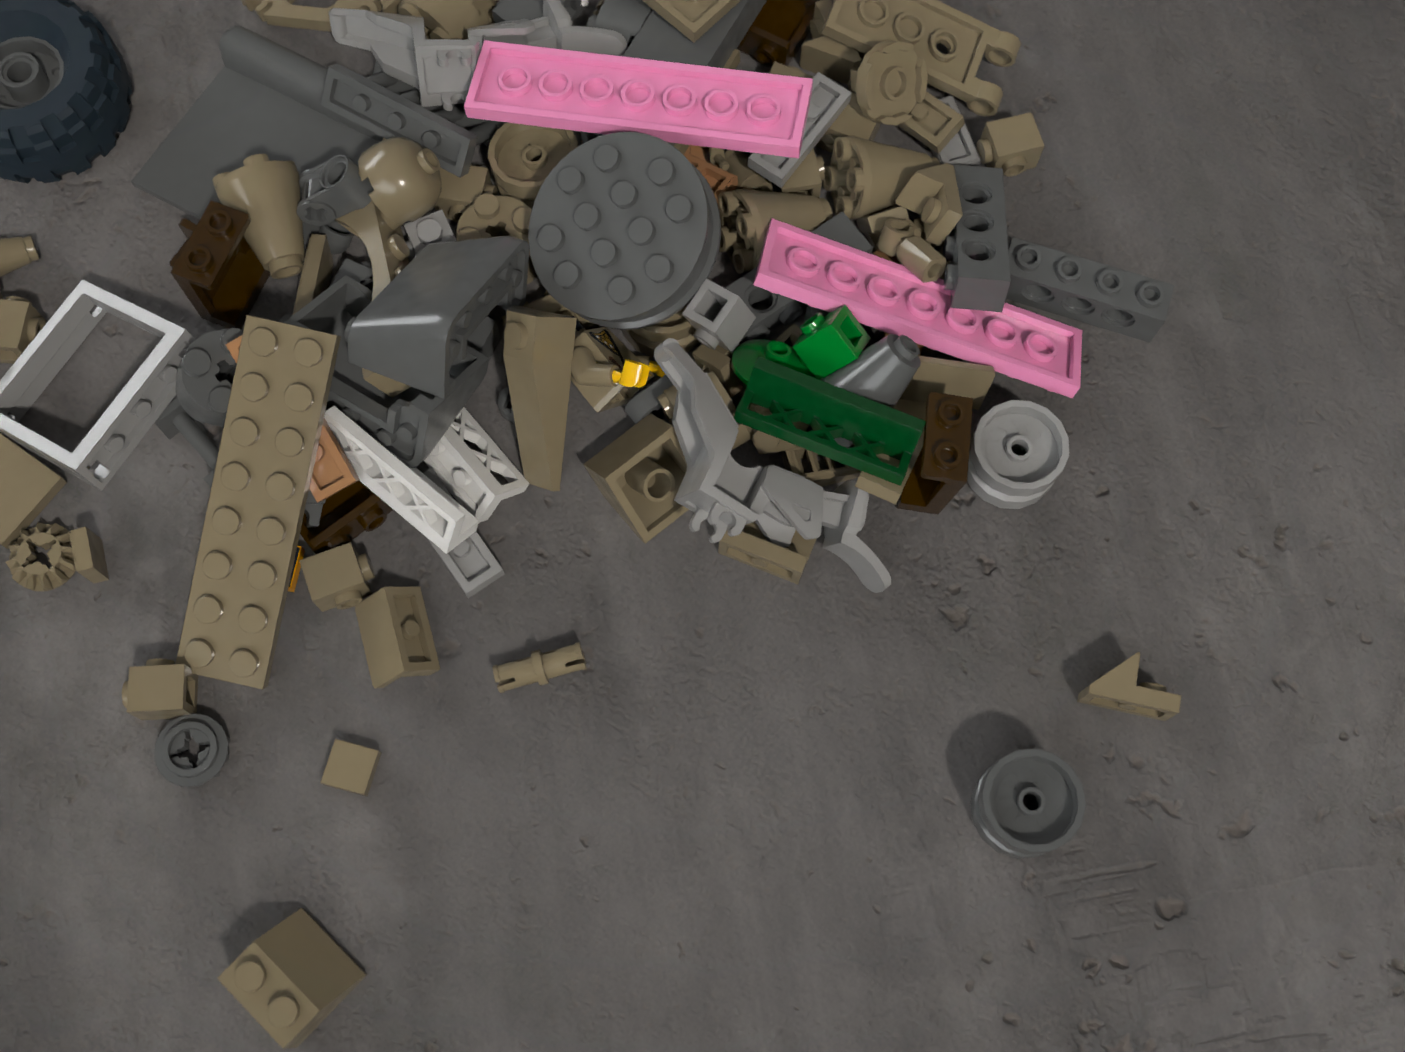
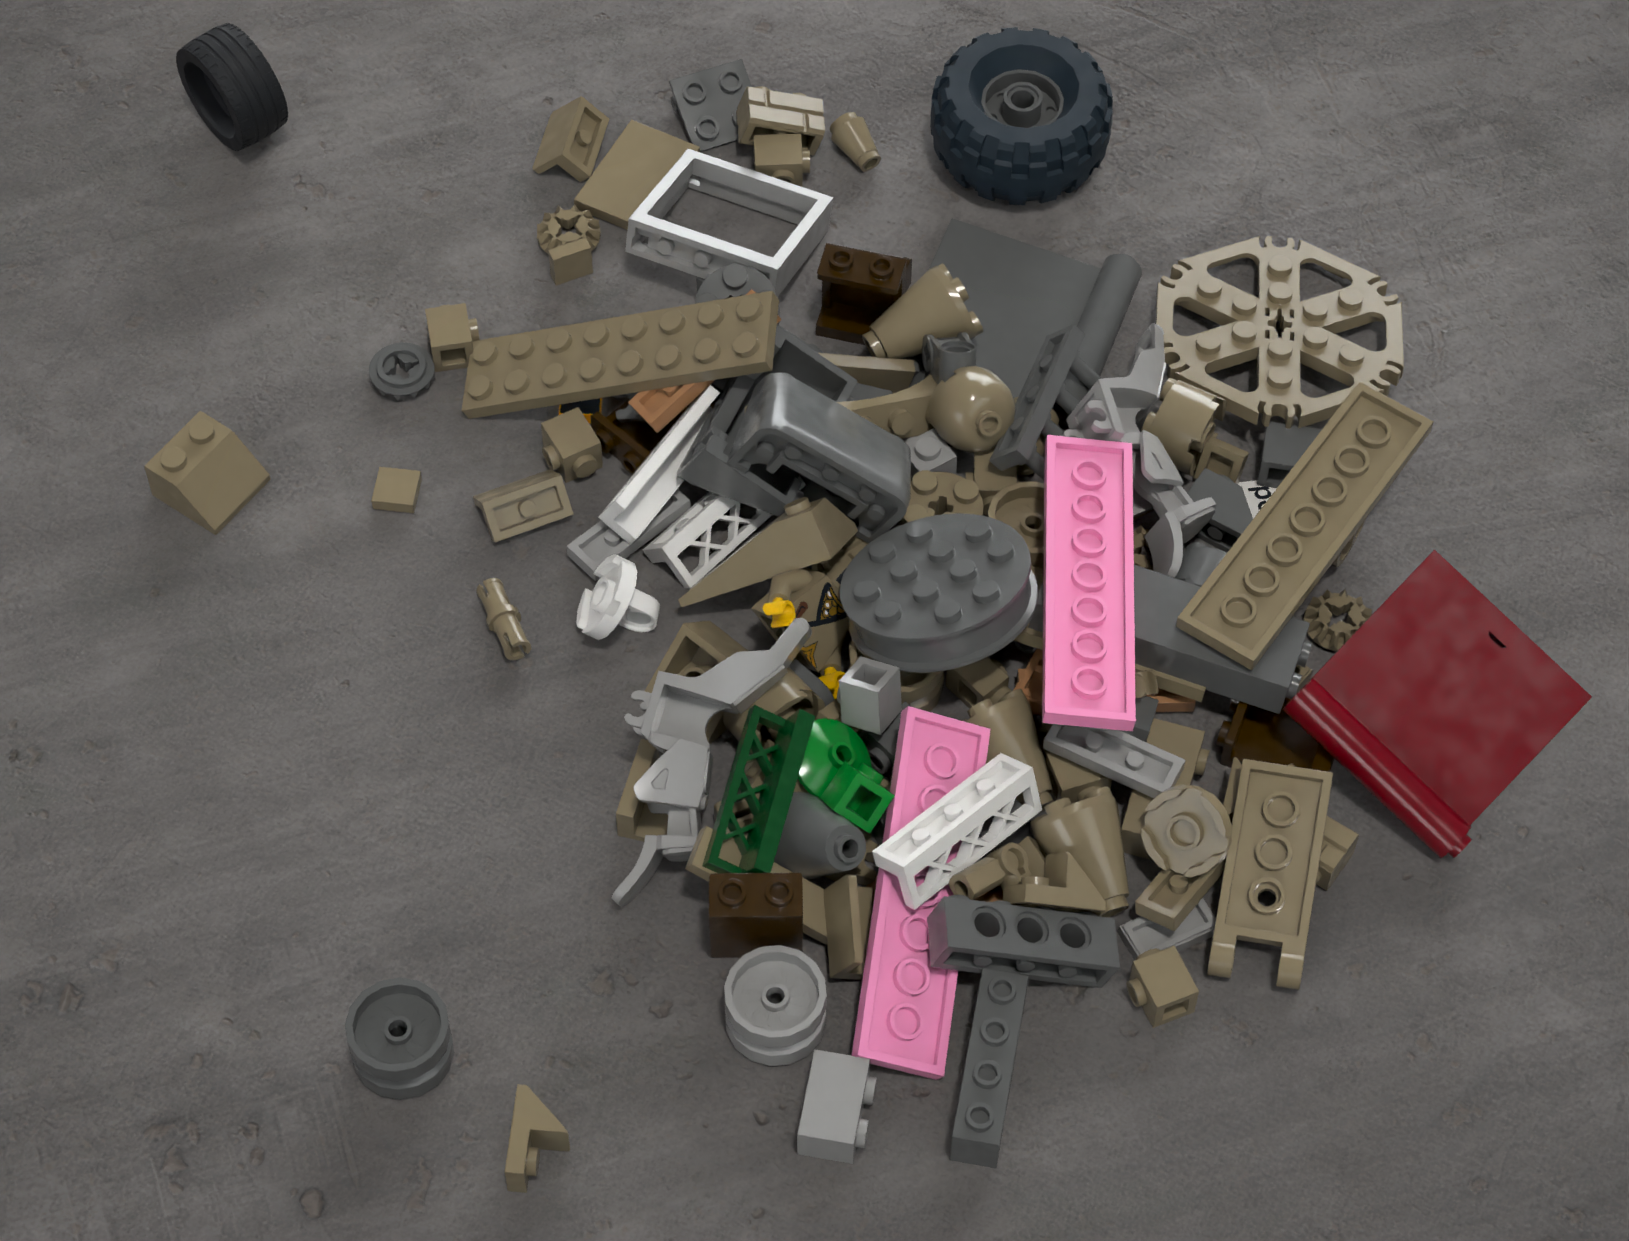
camera: 85 degrees right, 15 degrees down
none -> white tile [576,554,660,640]
none -> light grey brick [797,1049,877,1164]
none -> white fence [872,753,1042,910]

